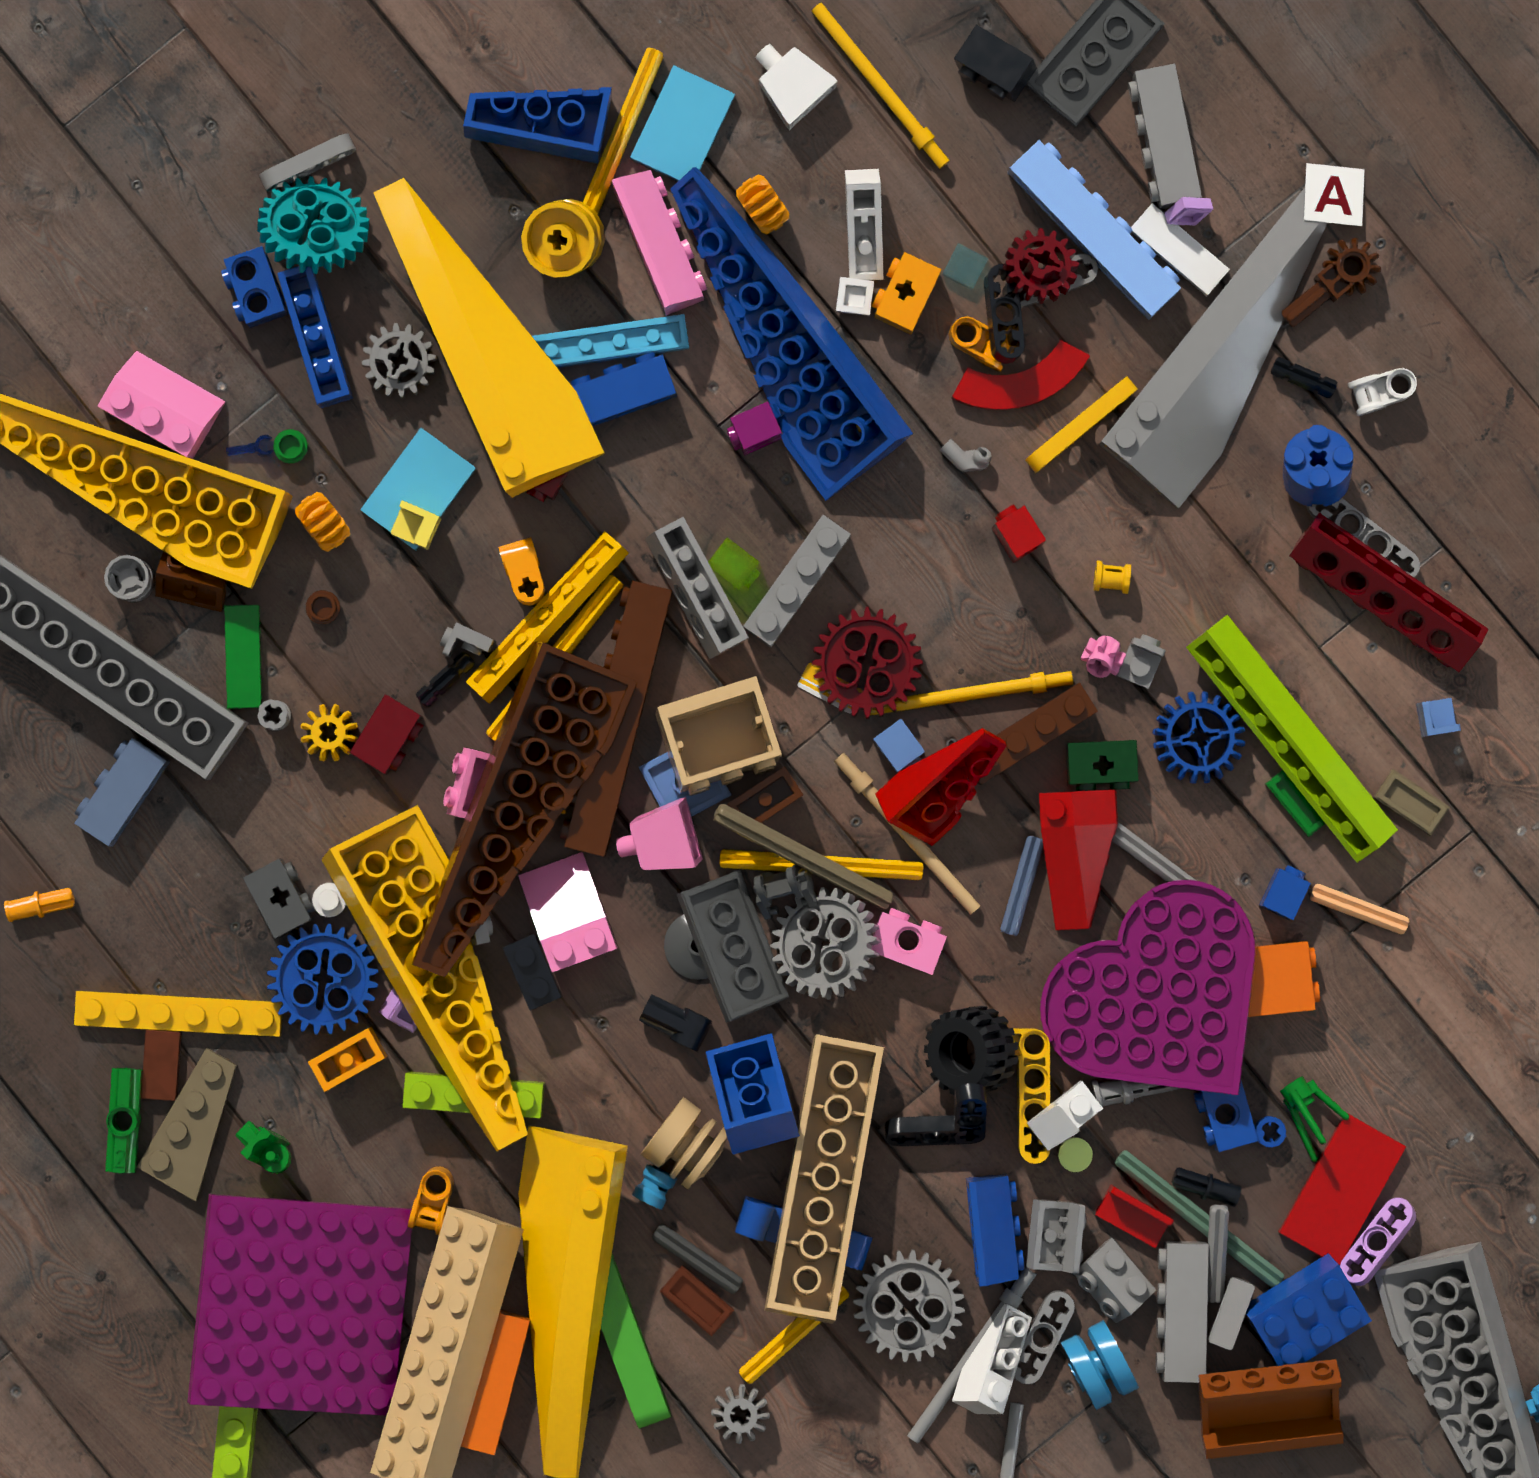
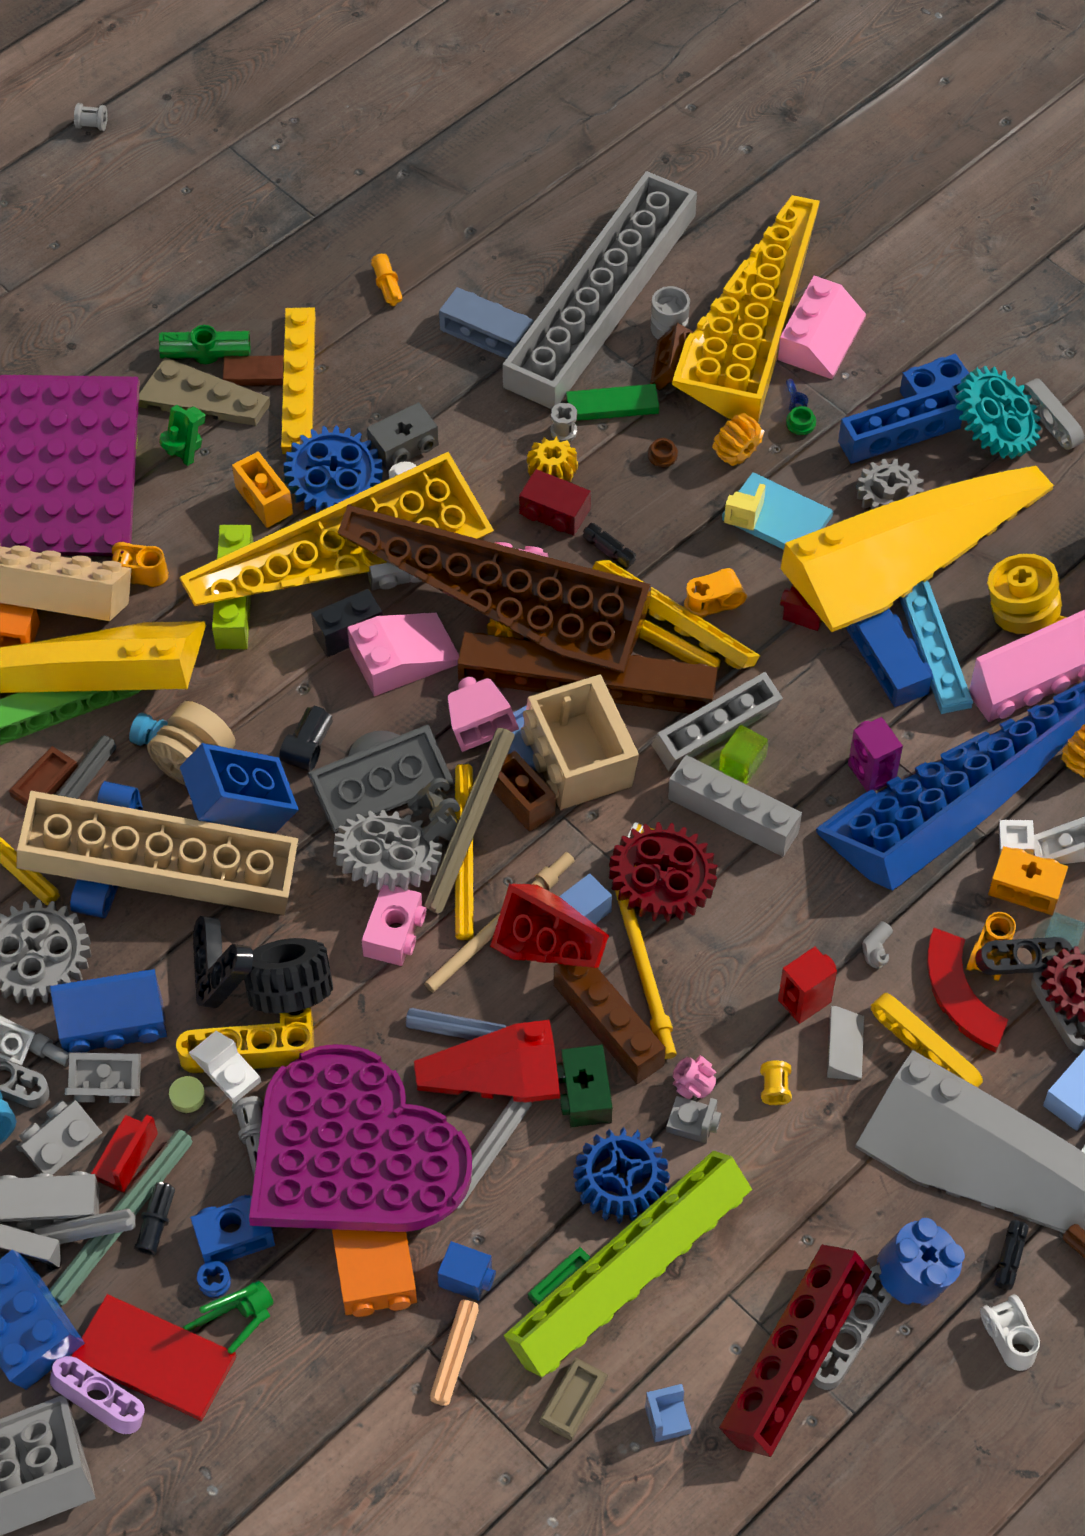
camera: 90 degrees right, 30 degrees down
light grey bracket [440,622,496,658] -> none
none -> light grey slope [827,1006,864,1081]

